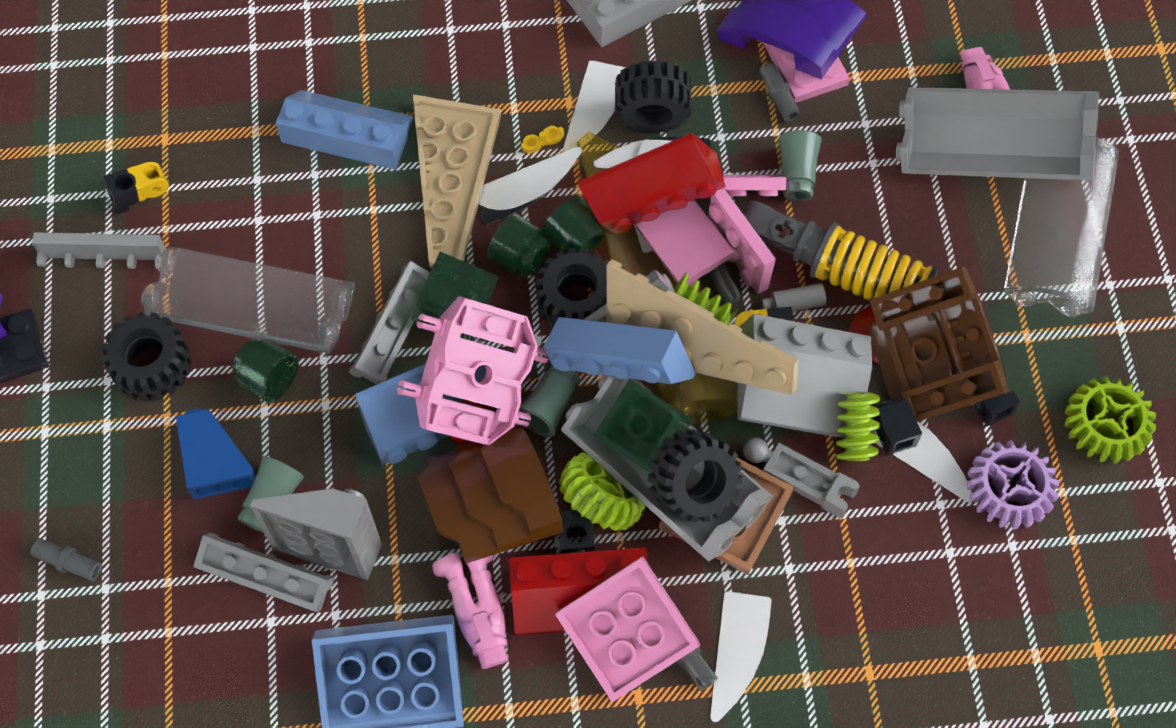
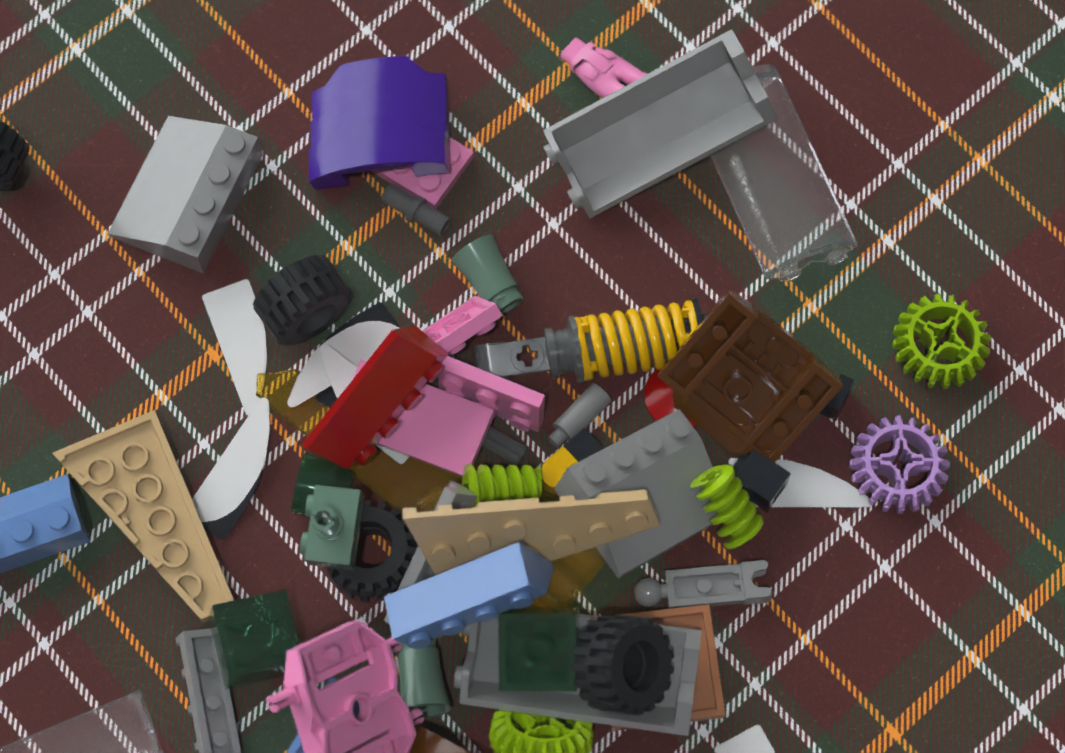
camera: 35 degrees left, 5 degrees up
clear green piece [487,214,550,276] -> none
yellow piece [521,126,565,154] -> none
none -> sand green brick [300,485,365,570]

